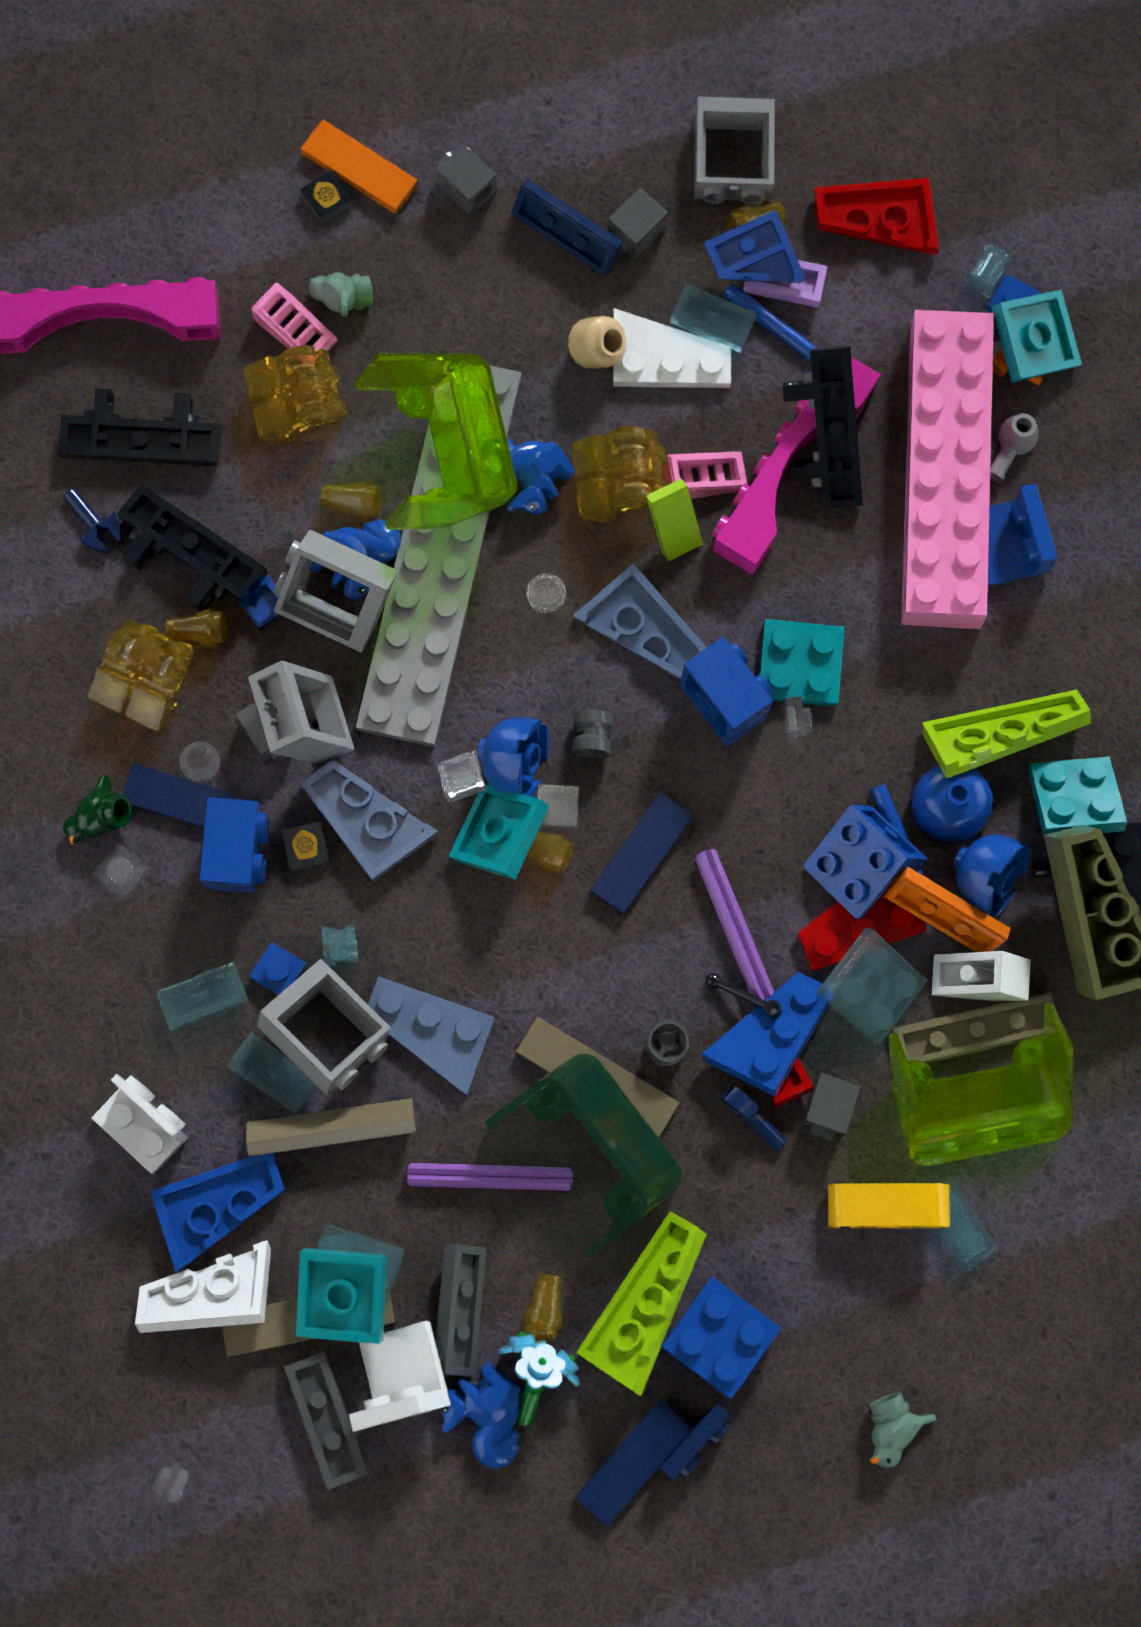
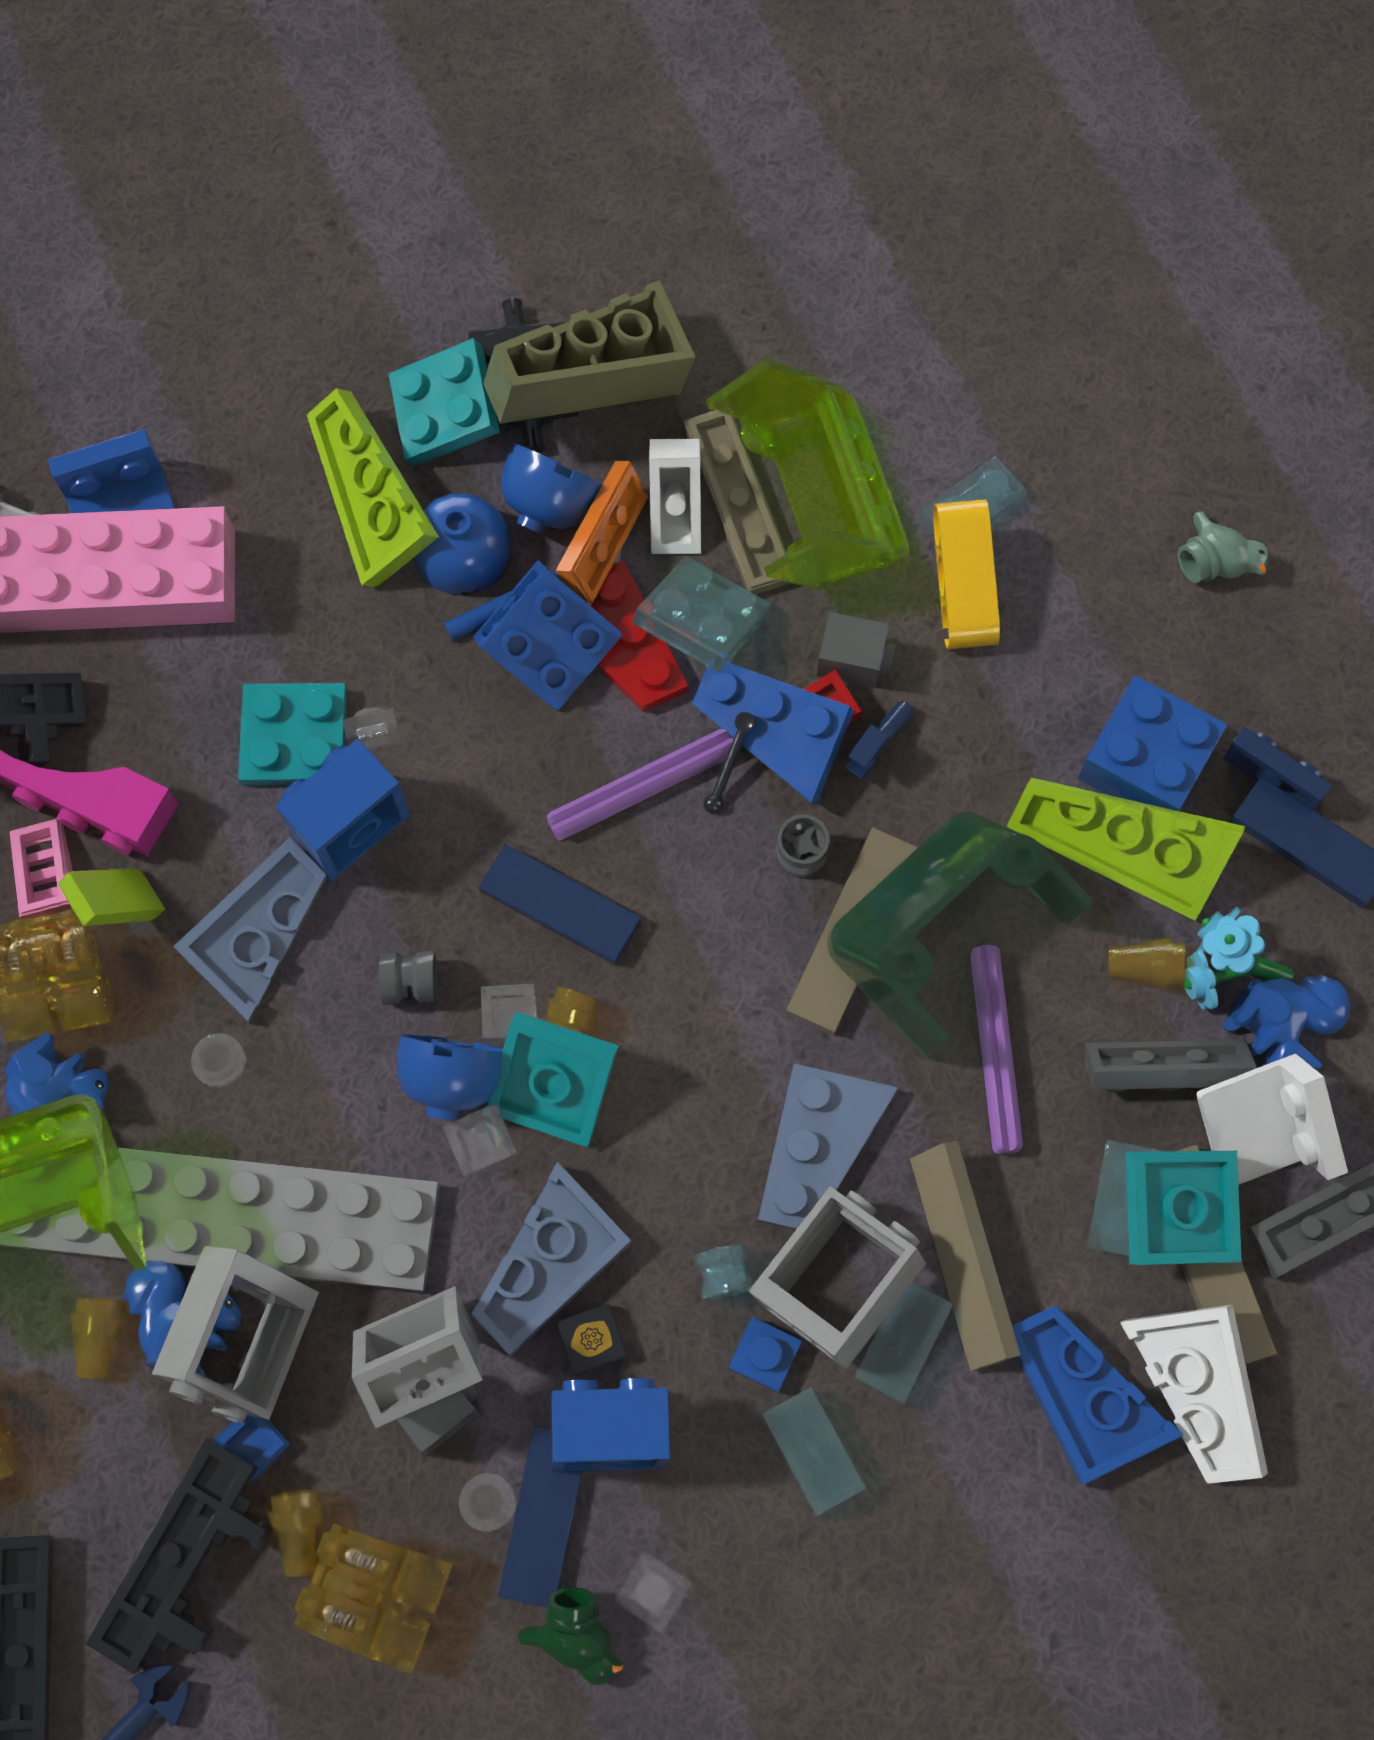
camera: 90 degrees left, 5 degrees down
white bracket [92,1074,188,1175] -> none

